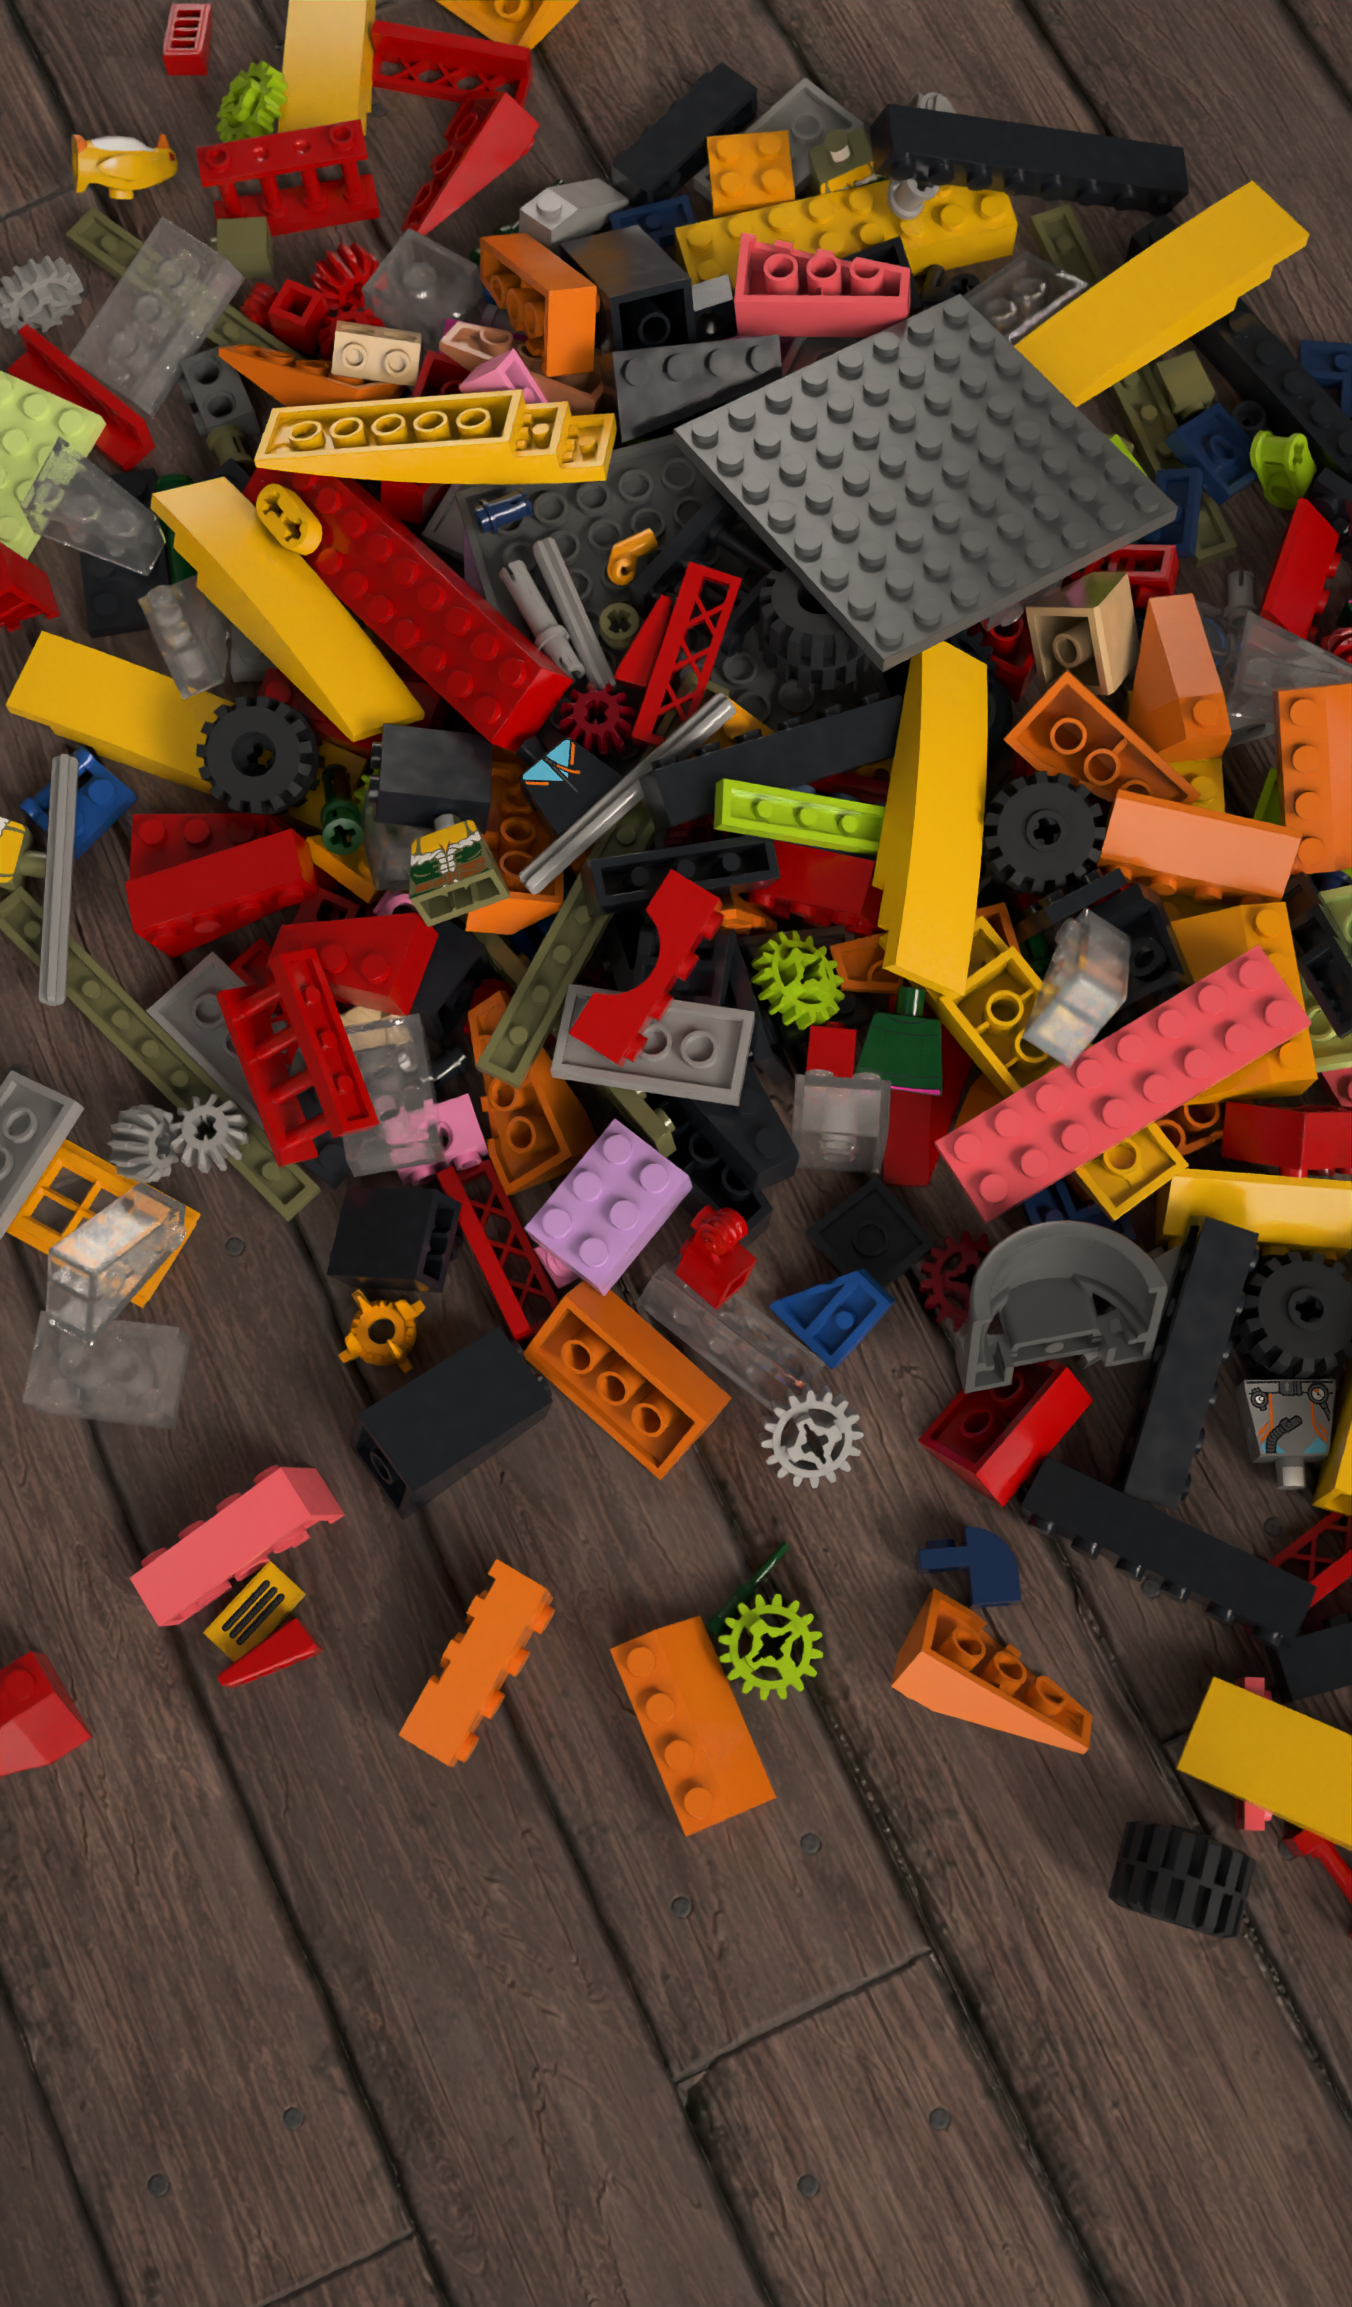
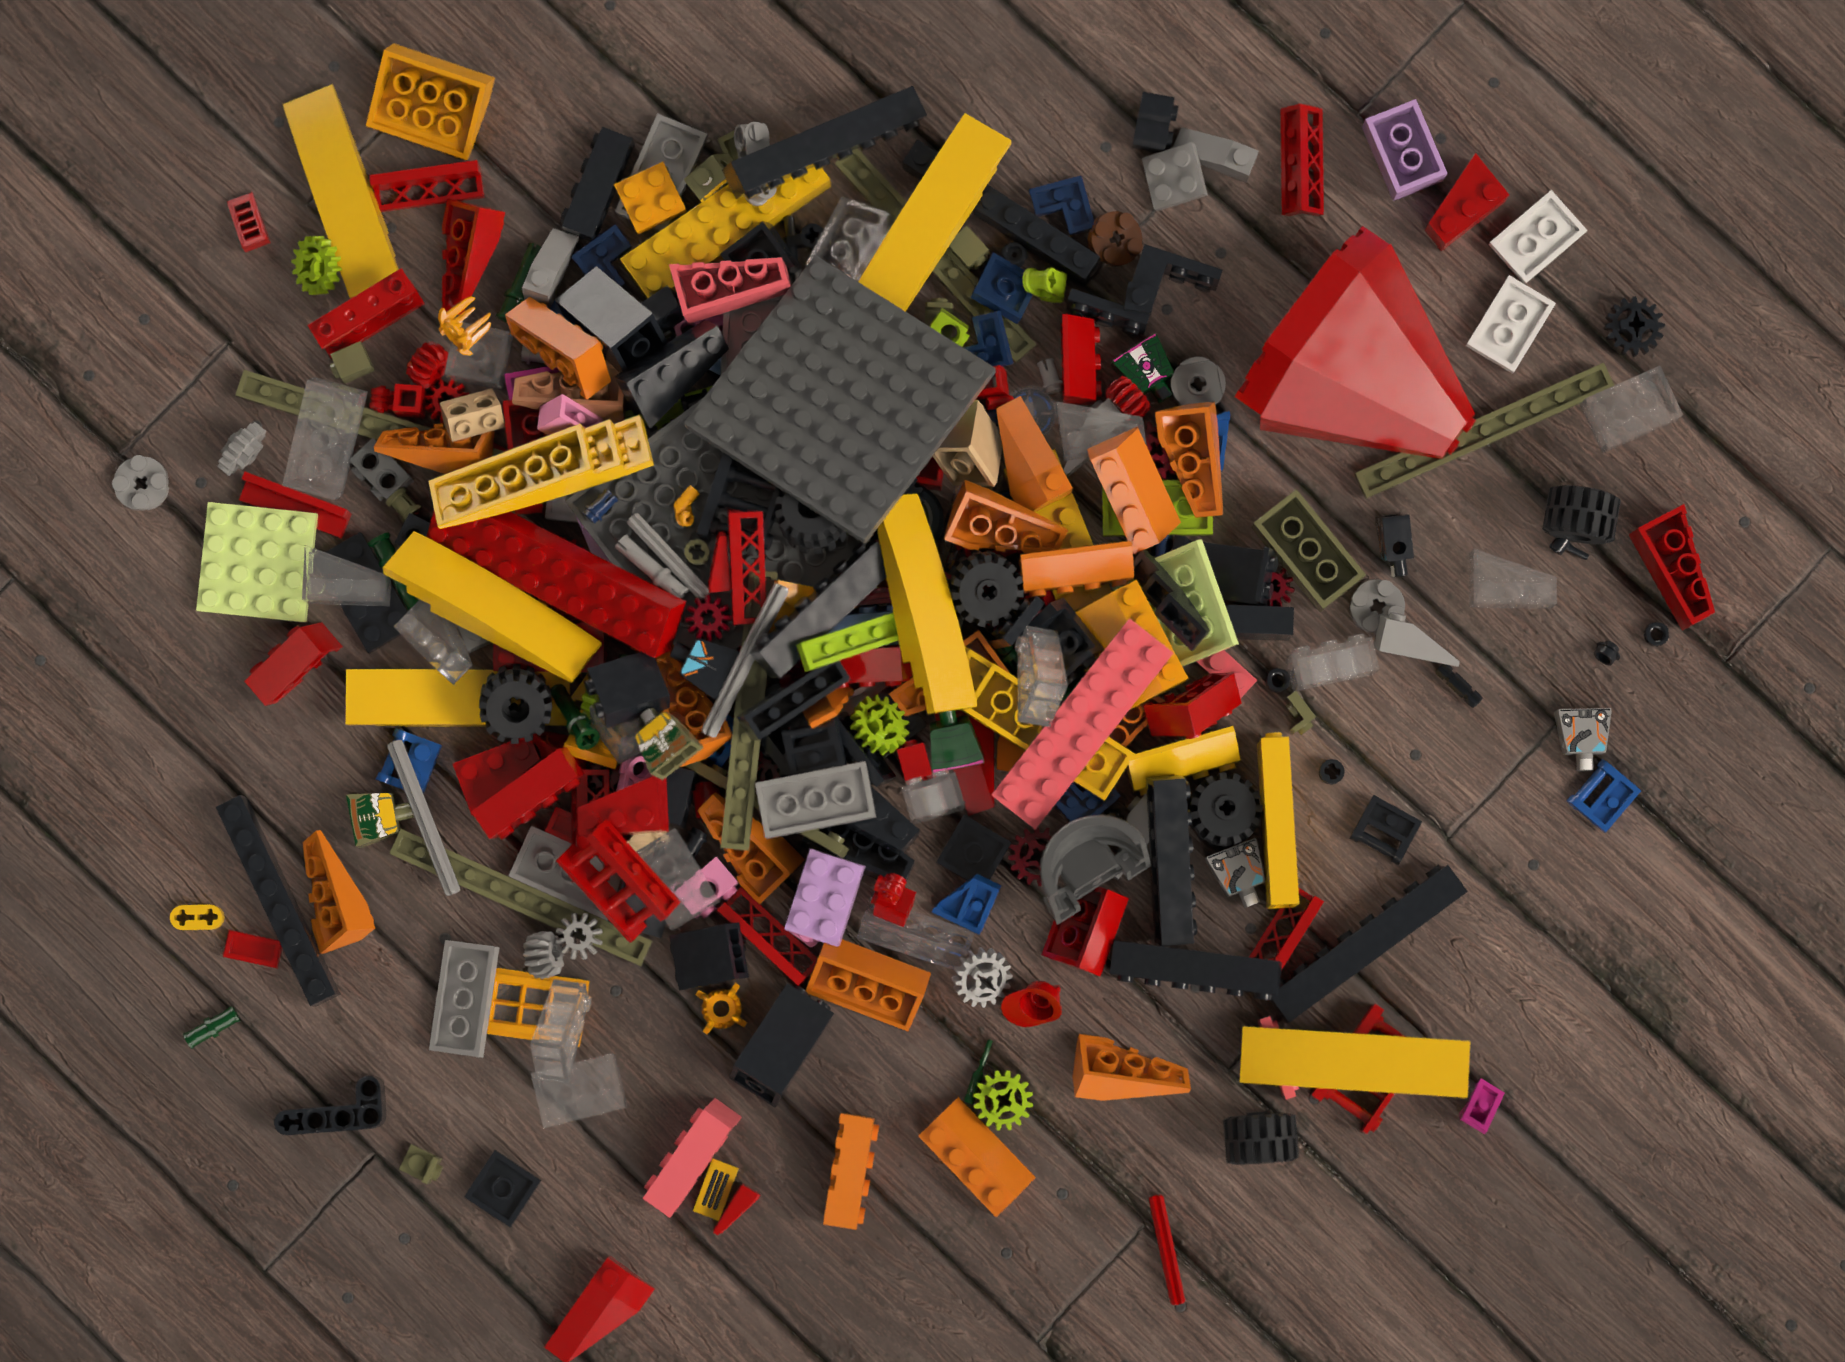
camera: 20 degrees left, 10 degrees up
yellow animal [71,134,179,199] -> none
yellow beam [256,483,322,555] -> none
red arch [568,869,725,1068] -> none
dark blue brick [915,1527,1022,1609] -> none
none -> light orange piece [438,297,491,355]
none -> red piece [1001,980,1062,1027]
none -> red axle [1149,1194,1185,1305]

